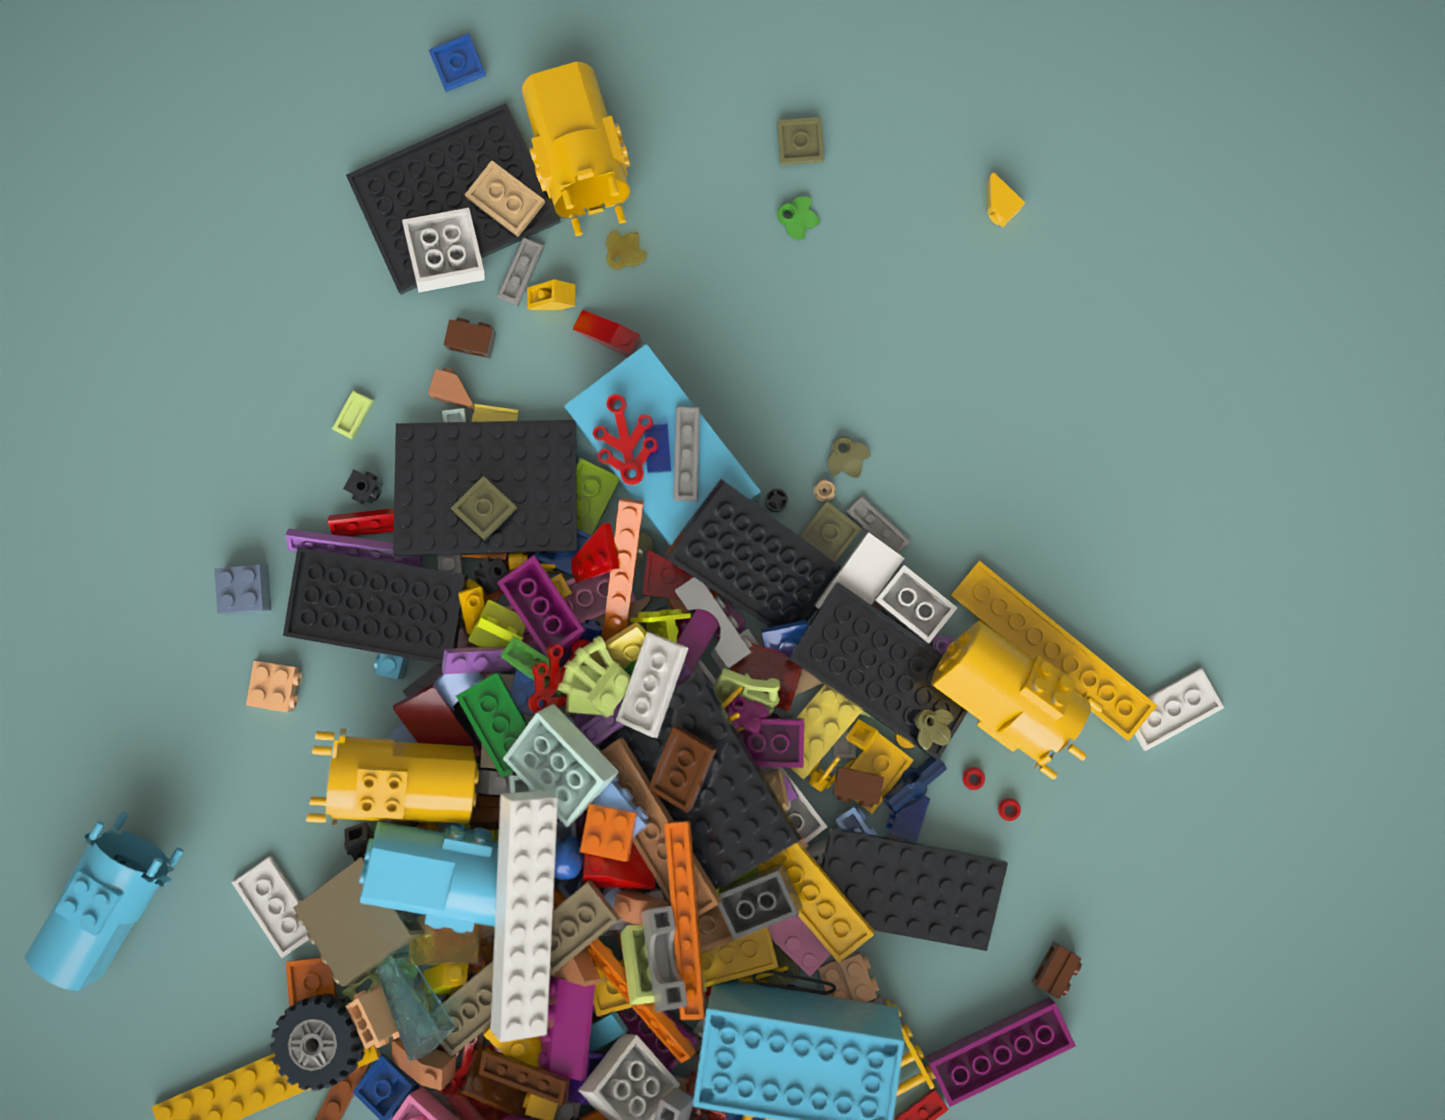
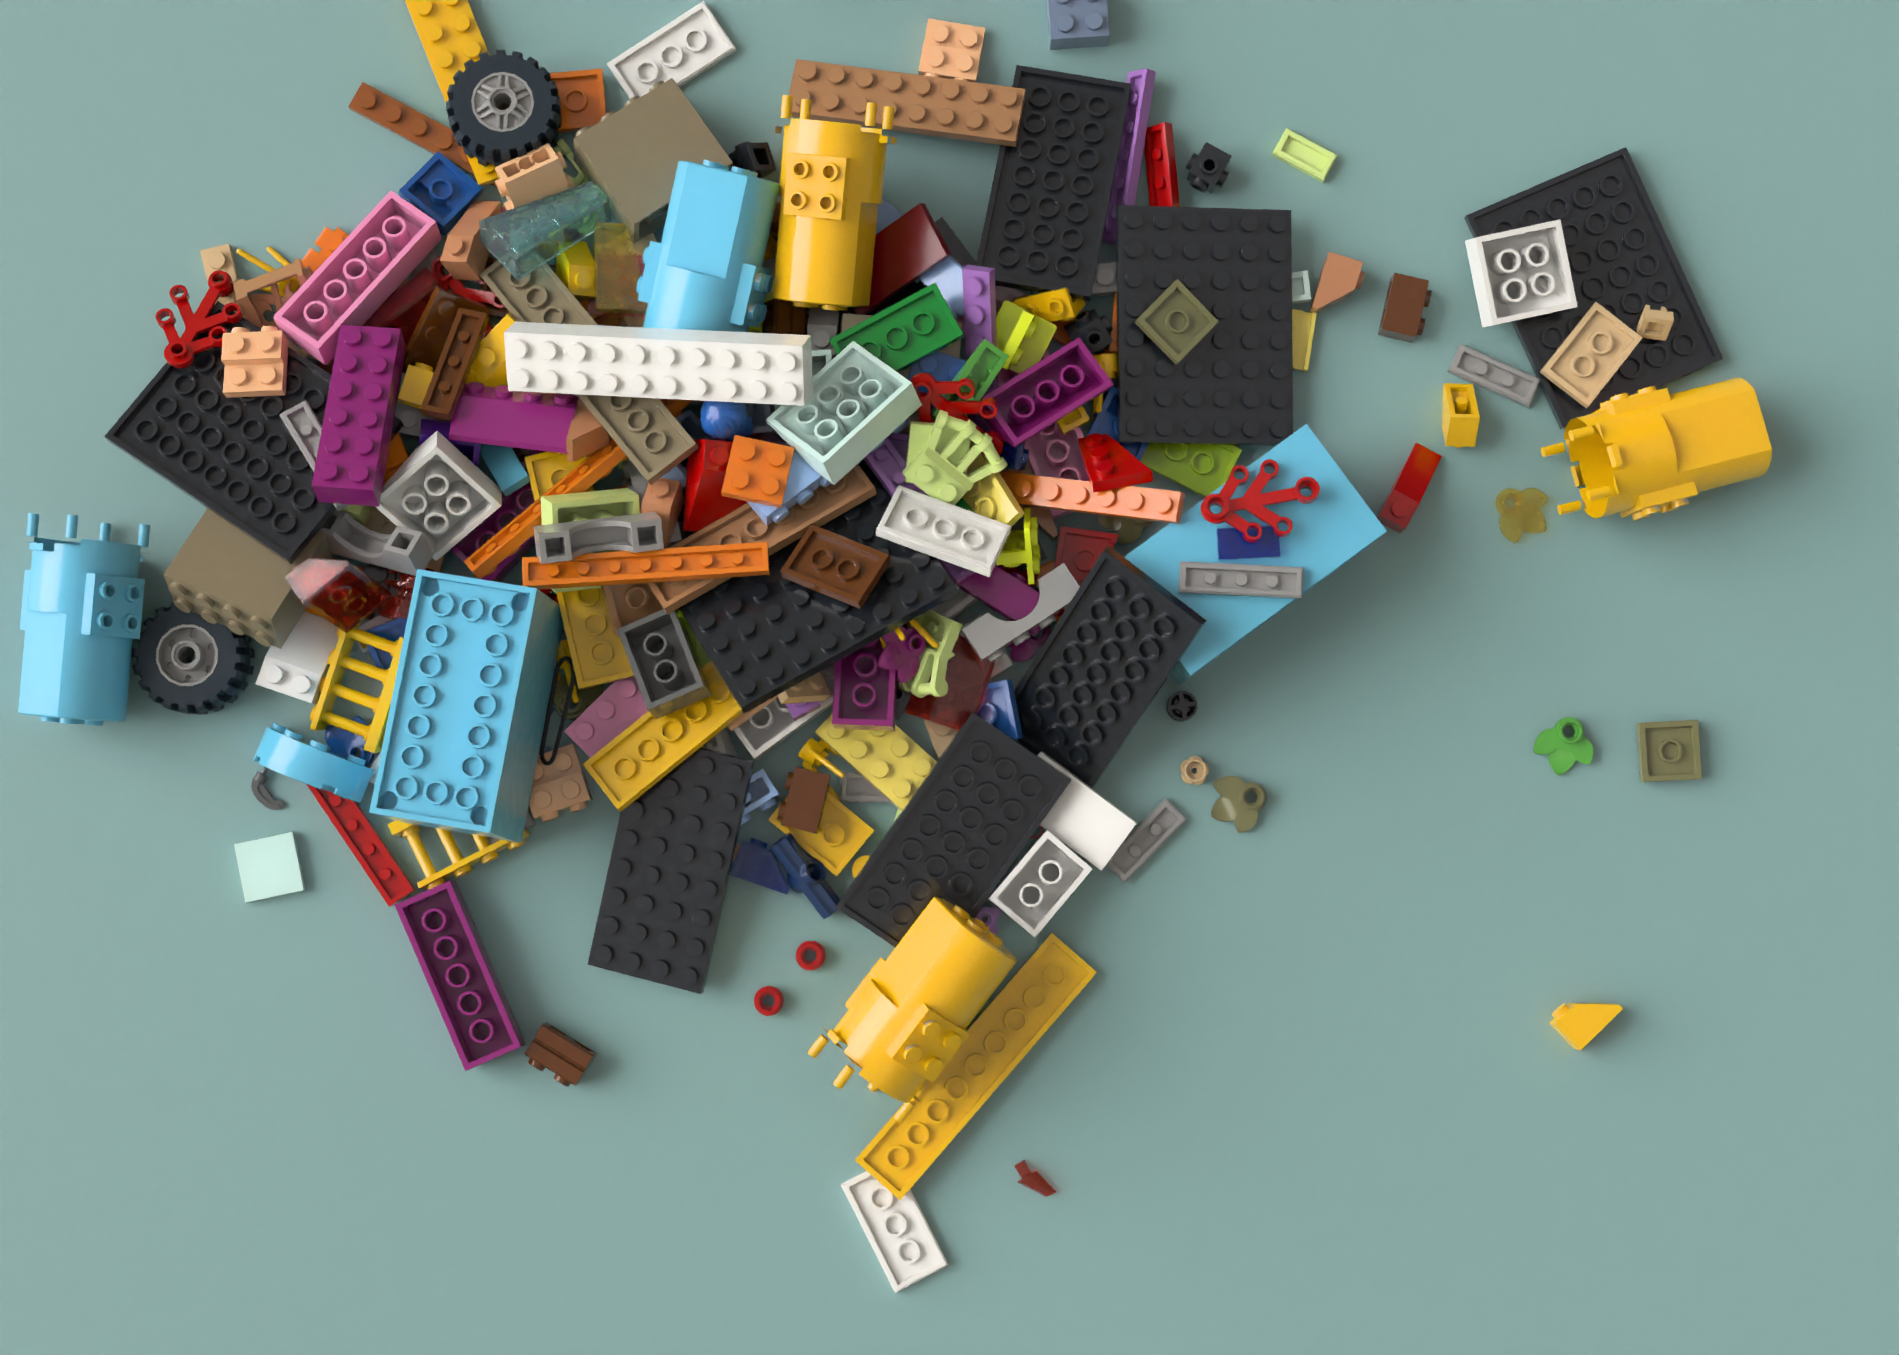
camera: 85 degrees right, 0 degrees up
medium azure brick [374,653,409,679] -> none
blue plate [429,34,486,92] -> none
olive plate [799,501,862,562] -> none
yellow plate [846,719,878,751] -> none
olive plate [915,708,954,750] -> none
none -> medium nougat plate [789,59,1026,147]
none -> clear red bar [1014,1160,1056,1197]
none -> tan tile [1636,305,1674,341]

